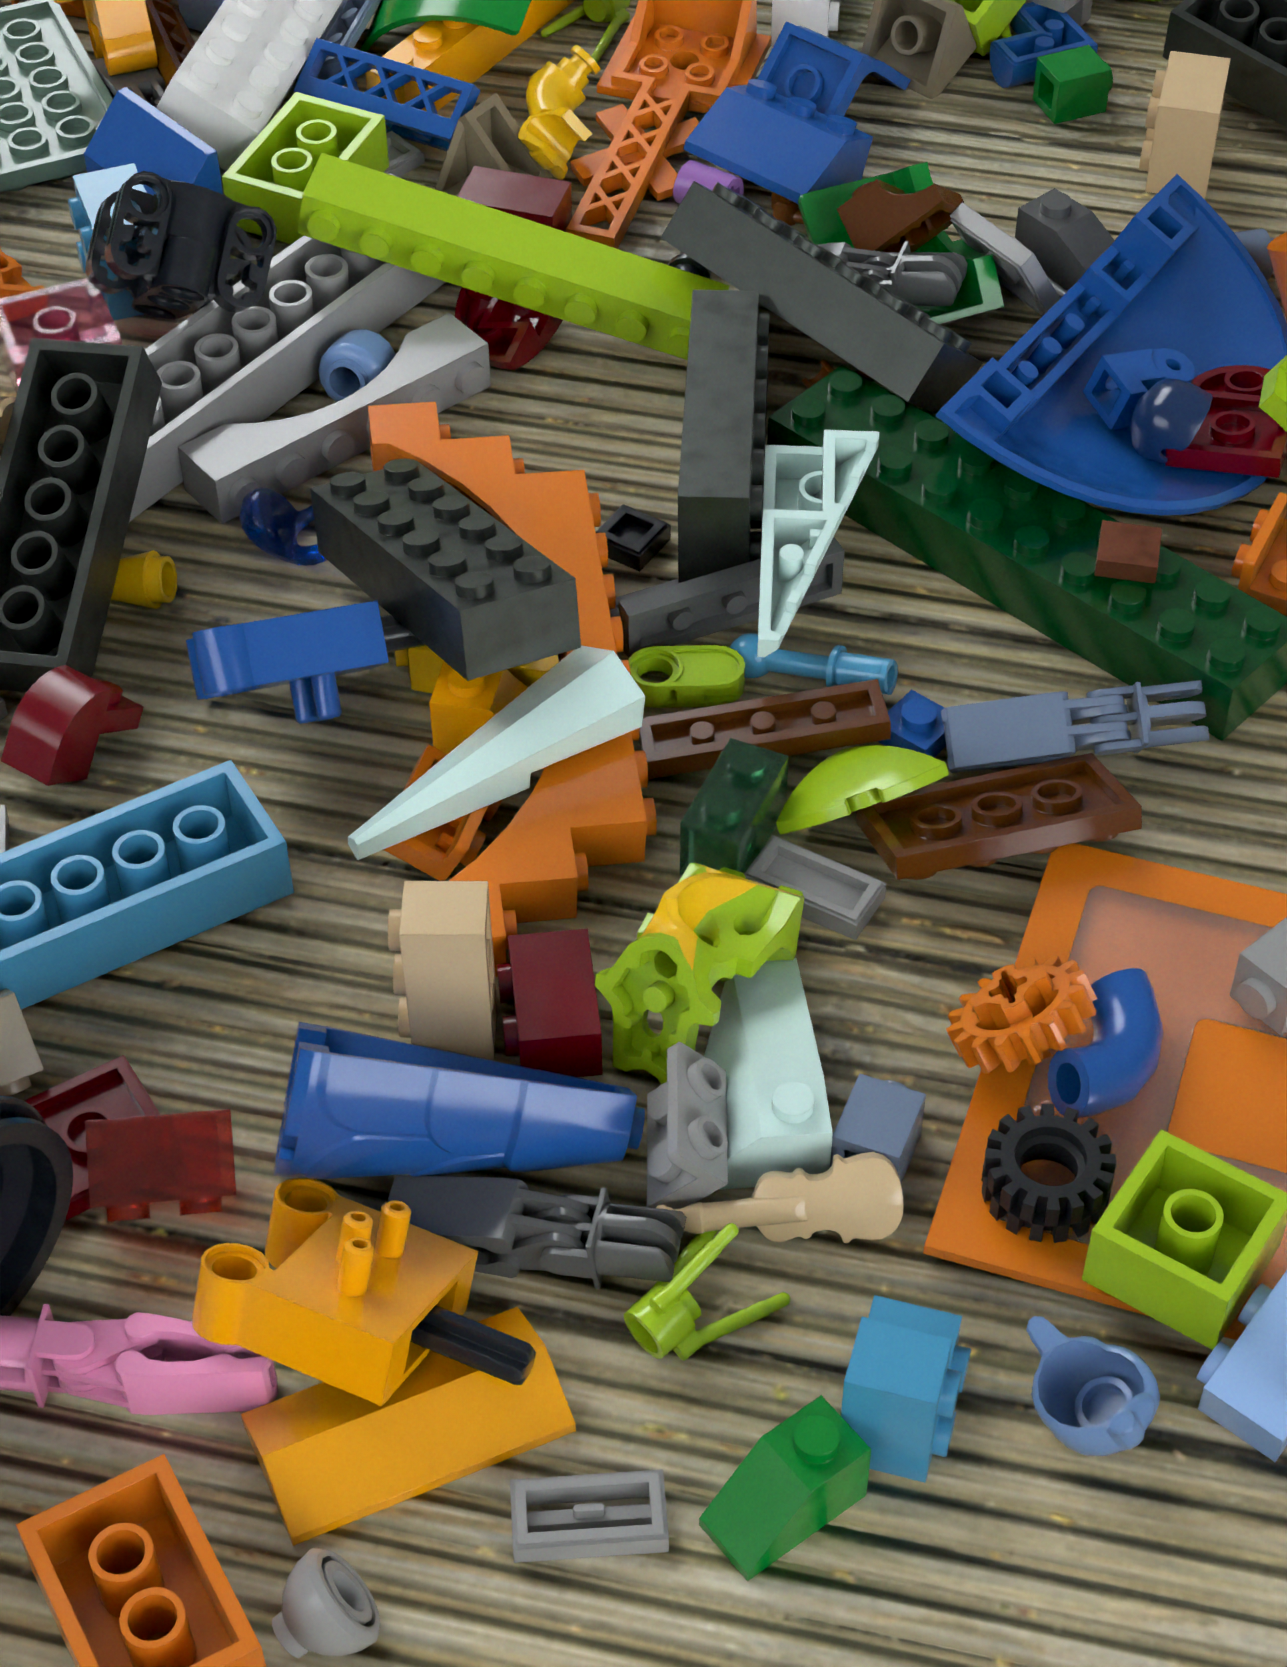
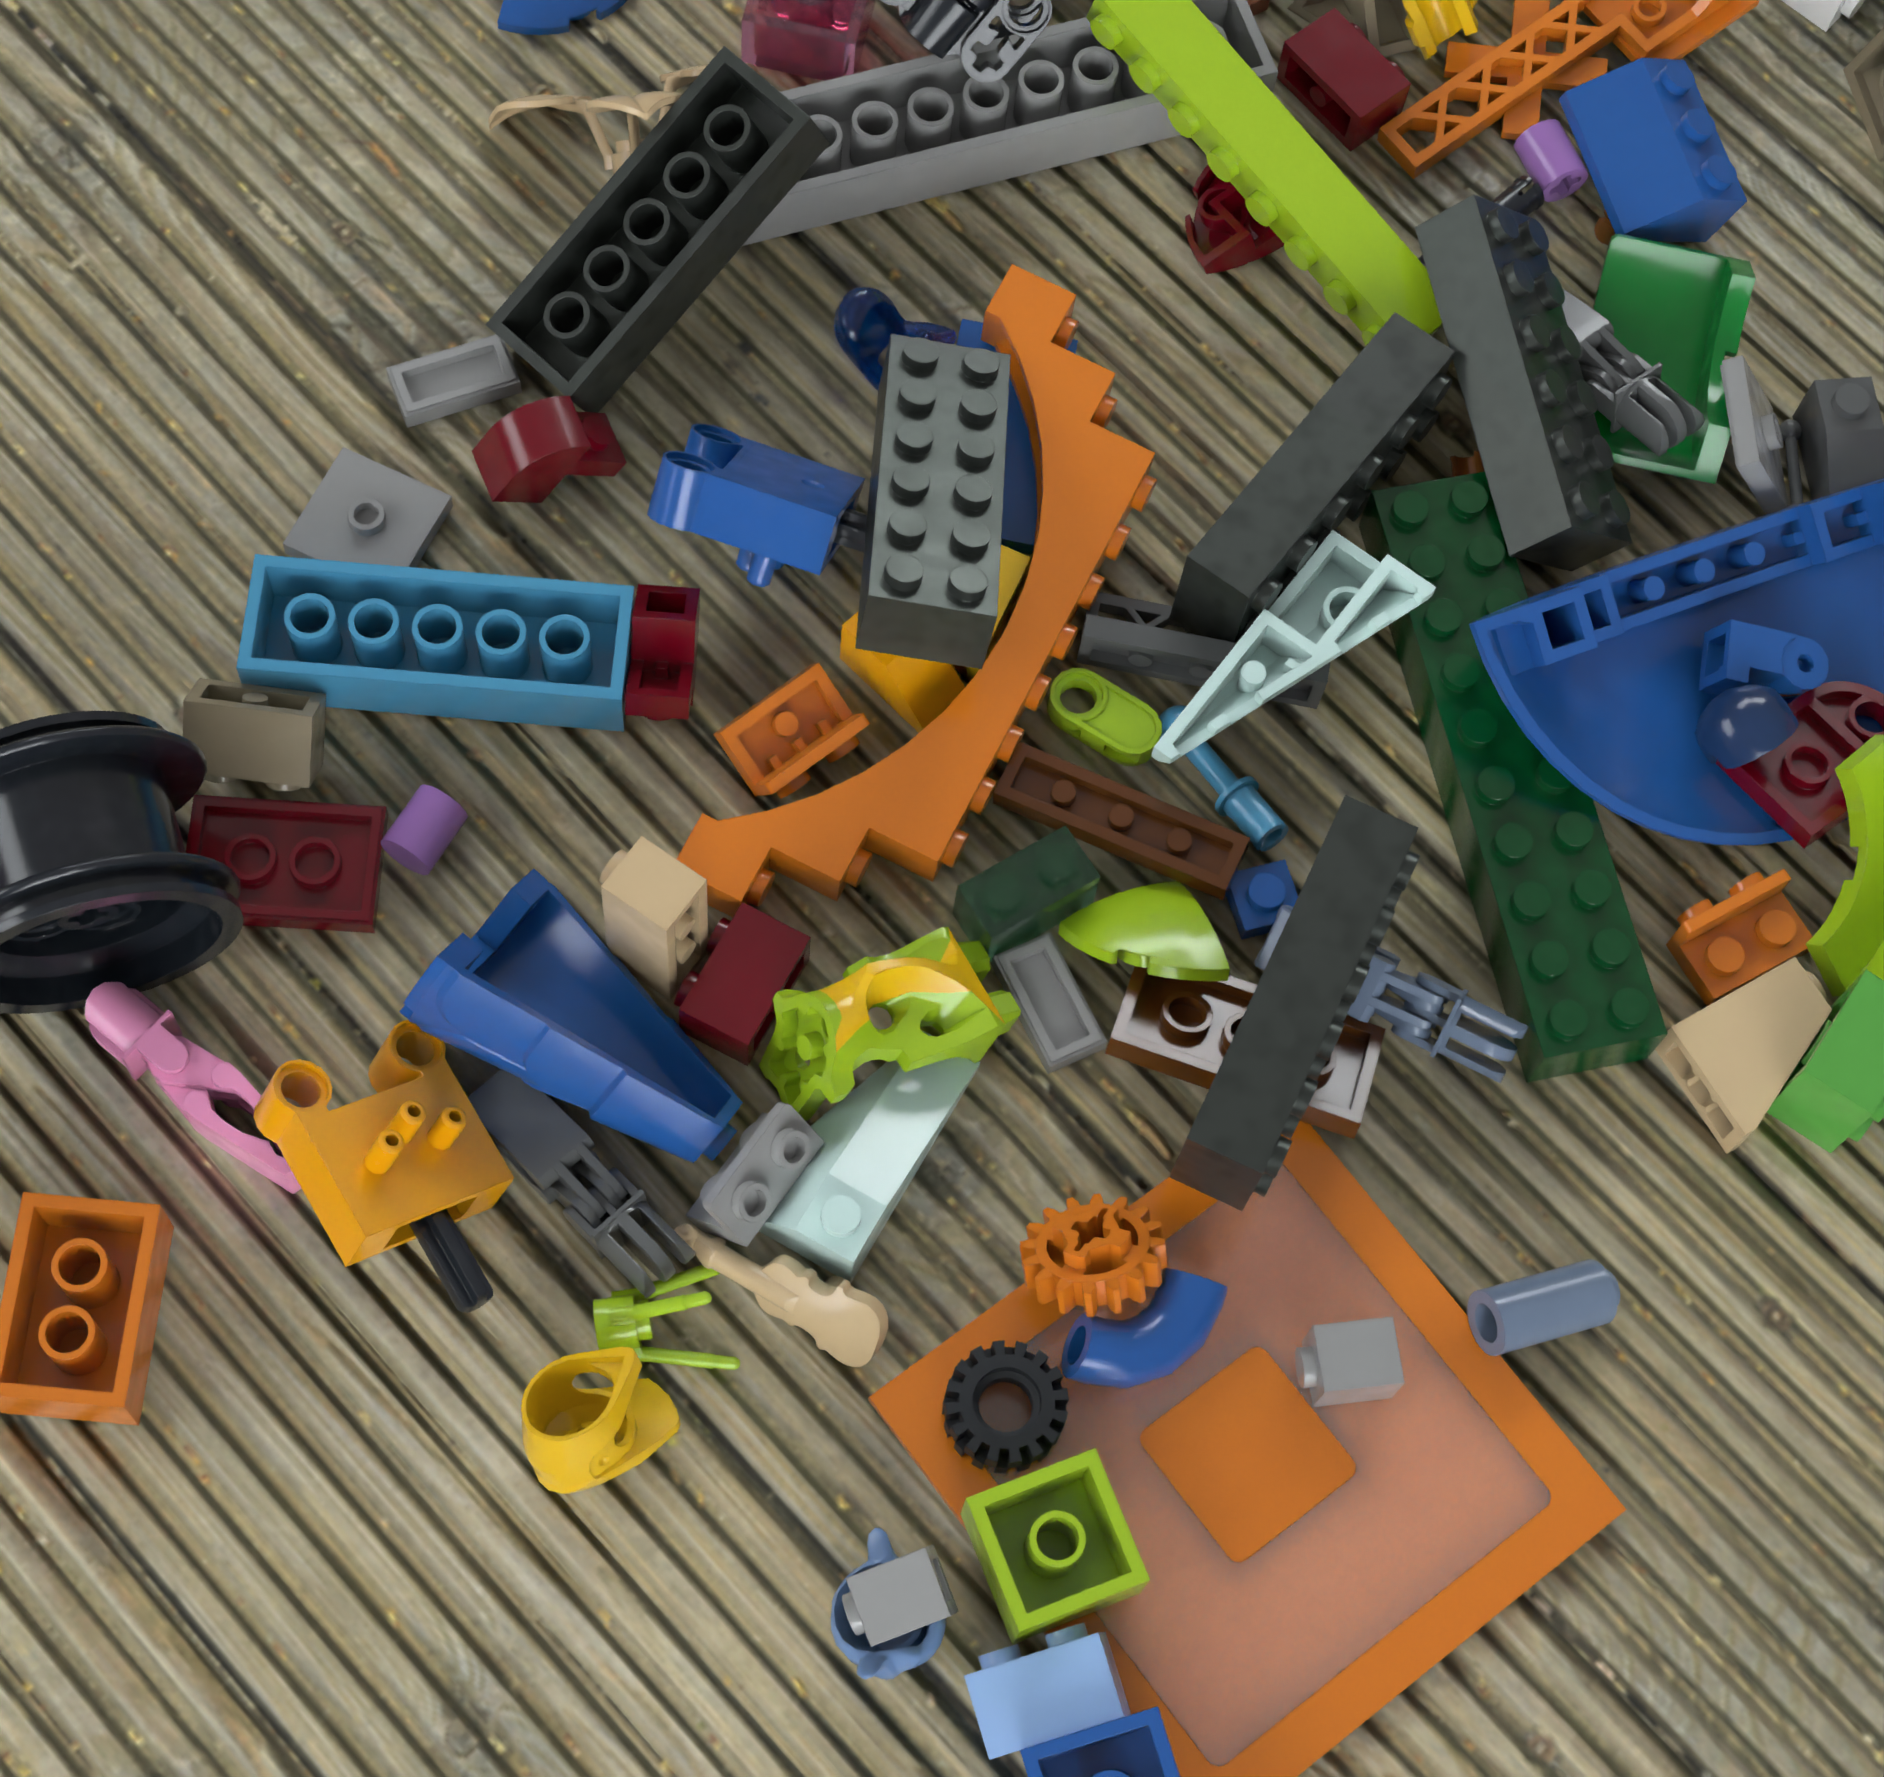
camera: 25 degrees right, 20 degrees up
clear red brick [85,1109,237,1223] -> none
yellow cone [111,550,177,609] -> none
light grey arch [178,313,491,524] -> none
light orange slope [241,1307,576,1546] -> none
light grey brick [272,1548,380,1658] -> none
medium blue head [318,329,396,402] -> none
light aqua wedge [348,646,646,860] -> none
light grey tile [510,1469,669,1563] -> none
black tile [596,504,671,572] -> none
green slope [699,1395,872,1581] -> none
blue piece [757,21,911,116] -> none
sand blue brick [830,1073,926,1184] -> none
reddish brown arch [837,179,965,252] -> none
dark azure brick [841,1295,971,1483] -> none
copper tile [1094,520,1162,583] -> none
none -> medium lavender piece [381,784,468,875]
none -> yellow helmet [521,1346,681,1494]
none -> dark red brick [625,584,700,721]
none -> light grey brick [842,1544,958,1647]
none -> pearl dark grey brick [1169,795,1420,1211]

